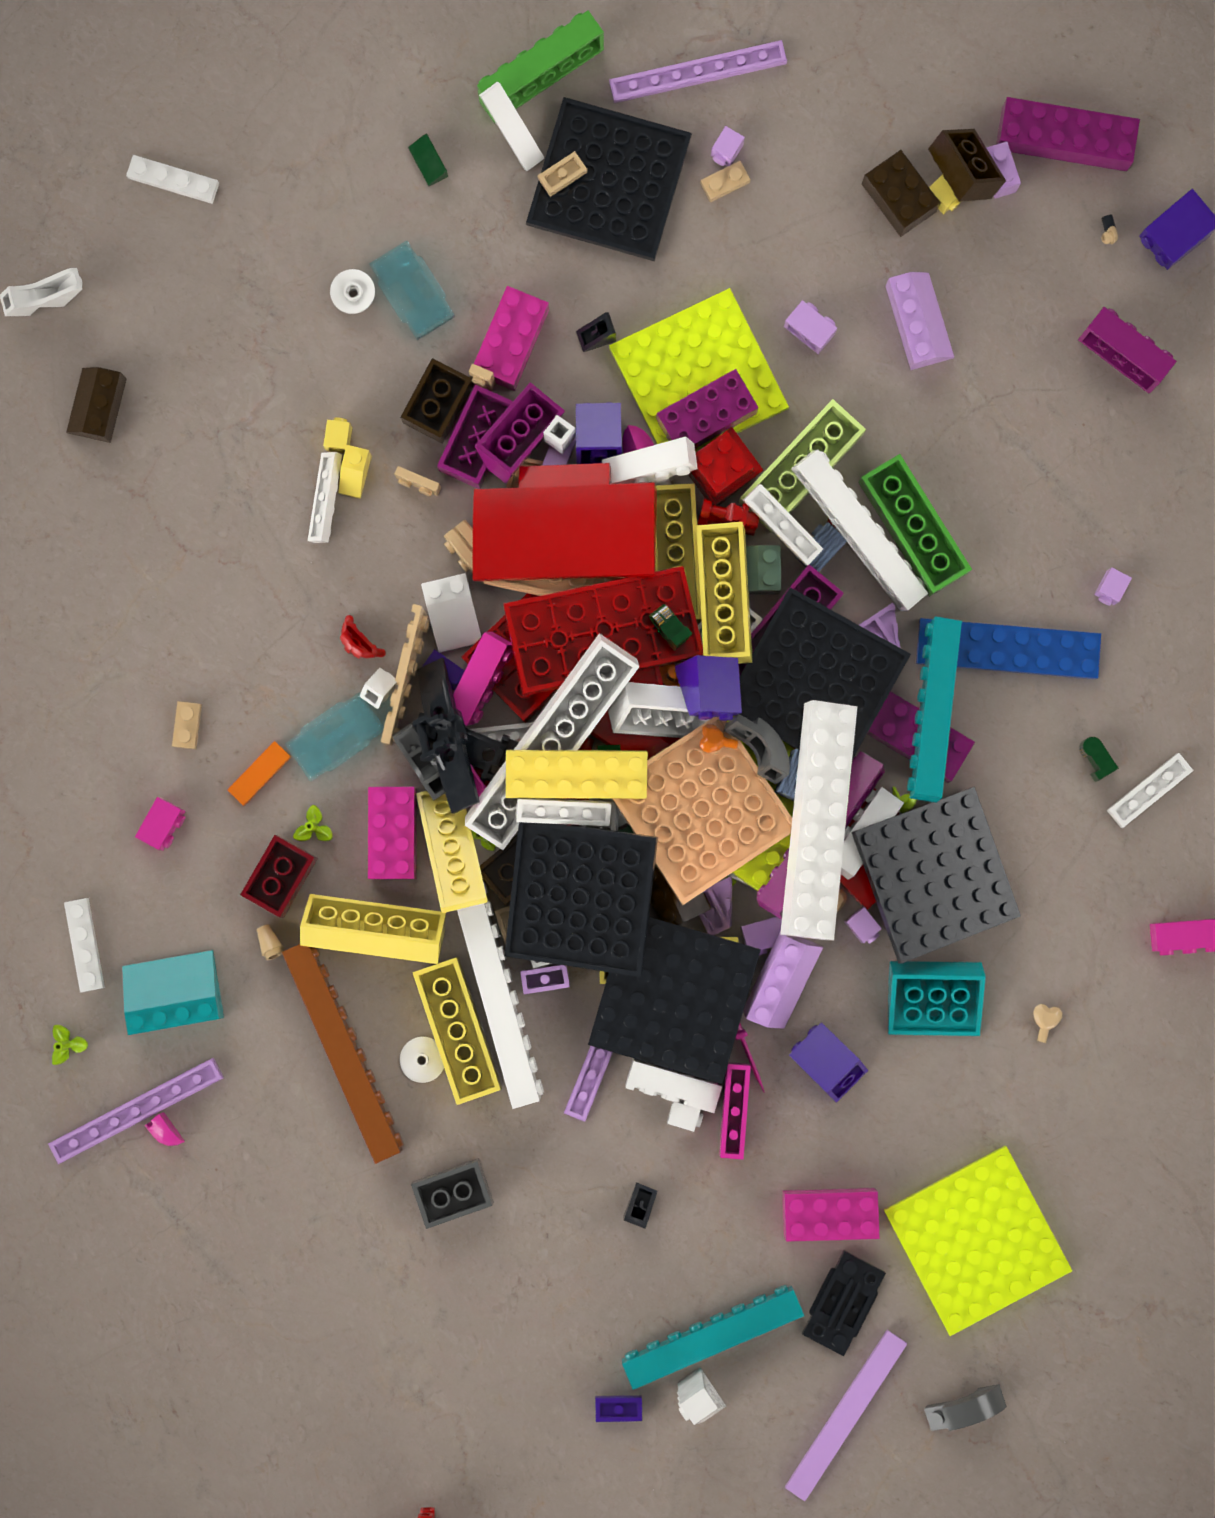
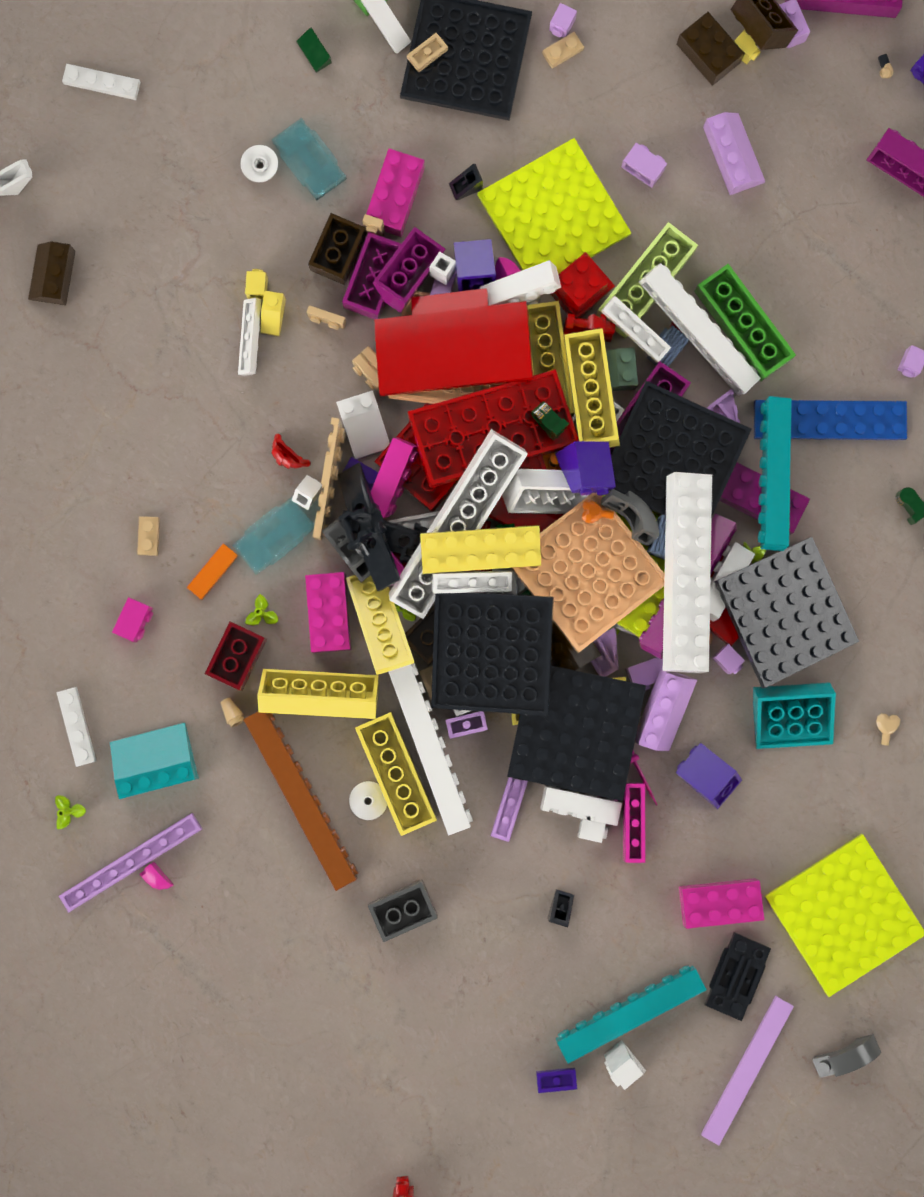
camera: 10 degrees left, 0 degrees up
magenta brick [656,369,759,449] -> none

